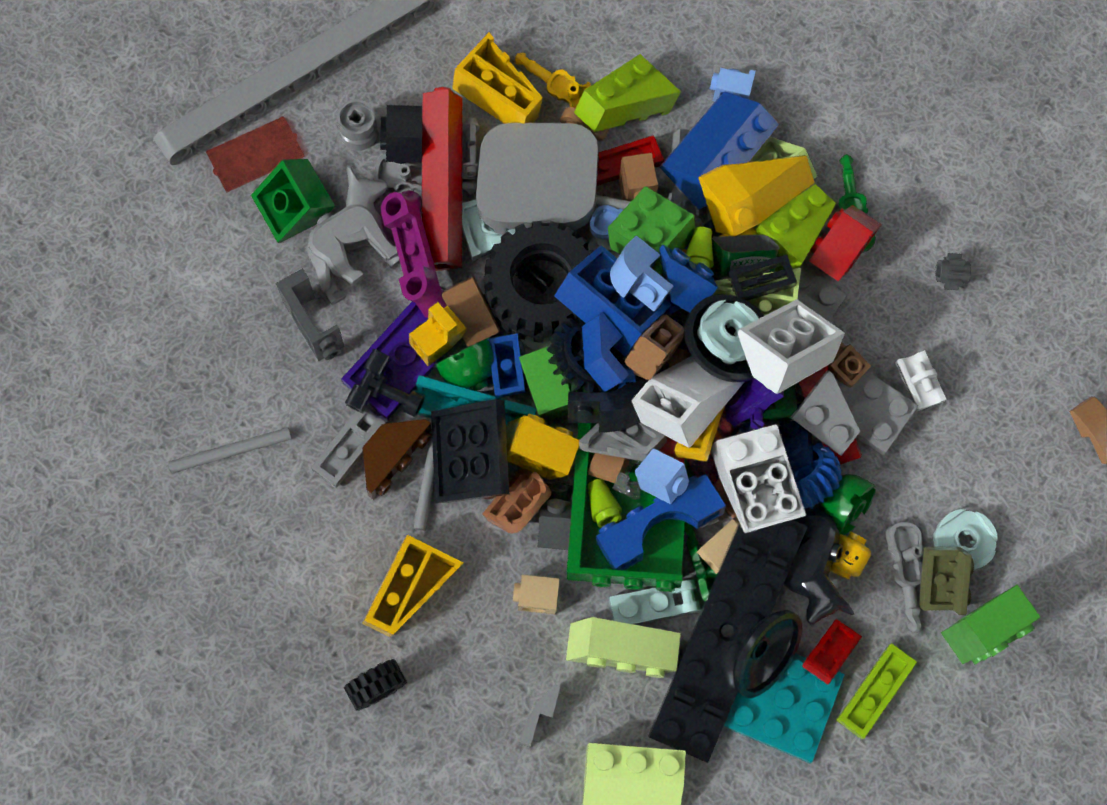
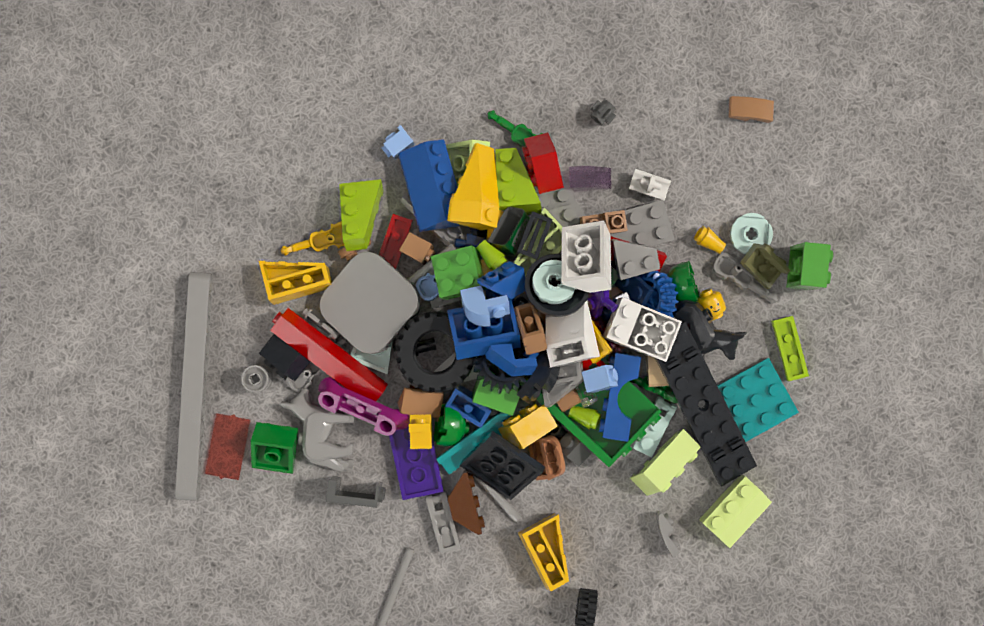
camera: 50 degrees left, 15 degrees up
black bar [345,349,426,417] -> none
tan brick [513,575,559,614] -> none
black dish [733,610,803,698] -> none
red plate [802,619,862,685] -> none
none -> clear purple slope [569,166,611,190]
none -> yellow cone [694,226,726,254]

